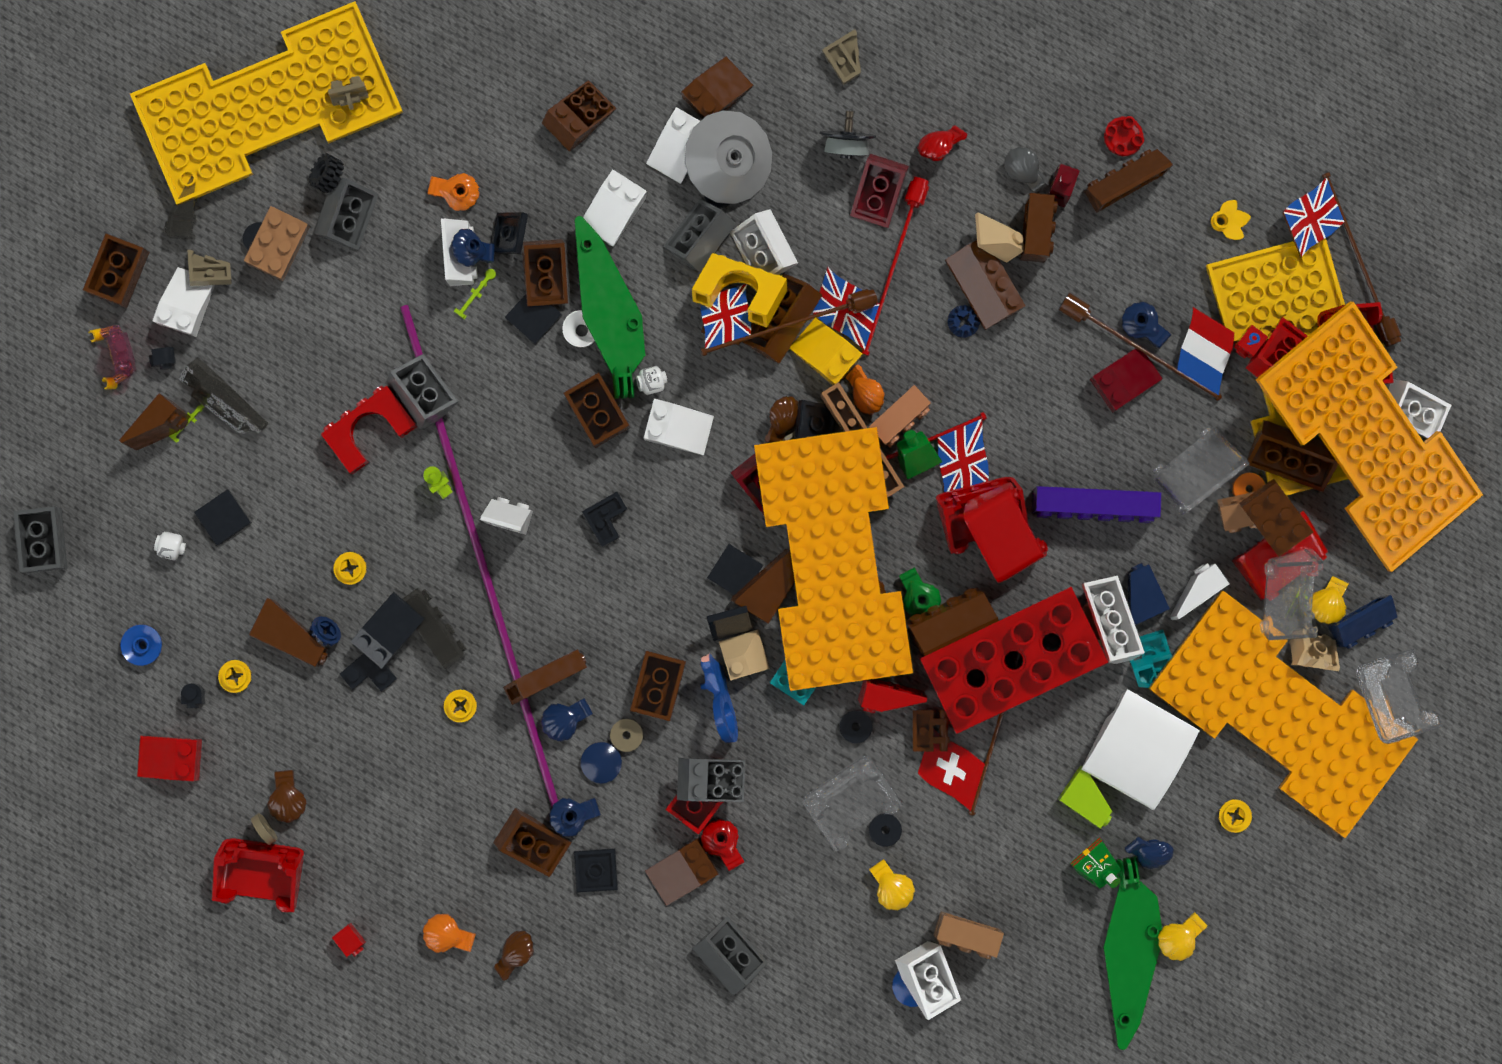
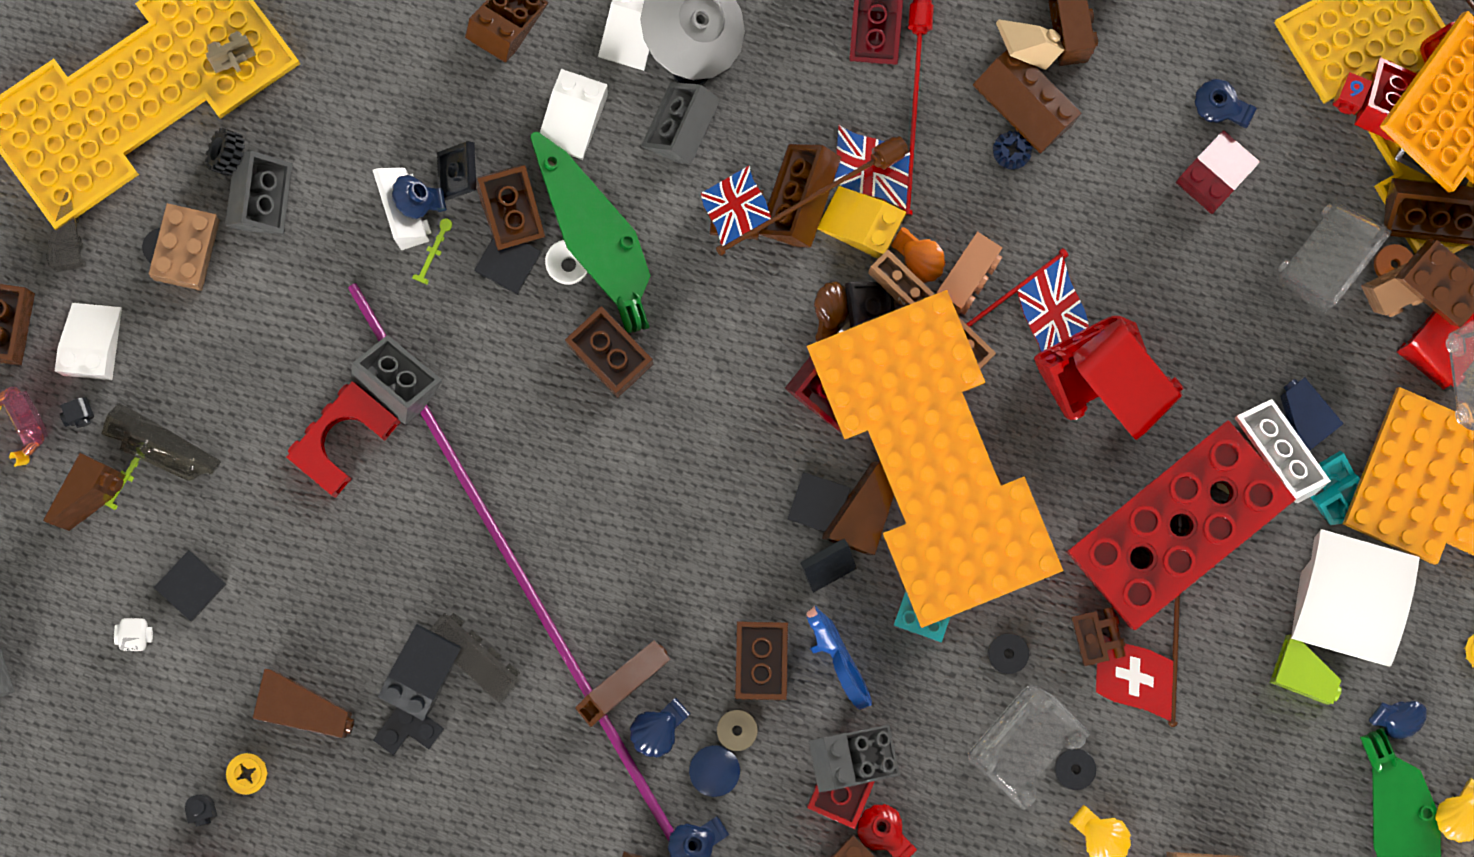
camera: 15 degrees left, 5 degrees down
blue dish [120,625,162,666] -> none
dark tan wing [187,250,232,286] -> none
dark blue gear [310,616,341,646] -> none
yellow gear [334,552,367,585] -> none
lime hips [423,466,453,499] -> none
orange animal [427,173,479,211] -> none
yellow gear [444,690,477,722] -> none
white slope [480,497,533,535] -> none
black plate [582,492,628,547] -> none
white head [636,366,667,395] -> none
white slope [644,399,714,456] -> none
yellow arch [692,253,787,327] -> none
tan slope [719,630,770,681] -> none
white slope [730,209,798,275] -> none
red slope [858,679,928,713] -> none
green torso [897,430,942,479] -> none
green animal [899,567,941,616] -> none
reddish brown slope [906,588,999,656] -> none
dark purple brick [1032,486,1161,523] -> none
flag [1058,293,1235,401] -> none
green torso [1070,838,1121,889] -> none
white slope [1170,563,1229,620] -> none

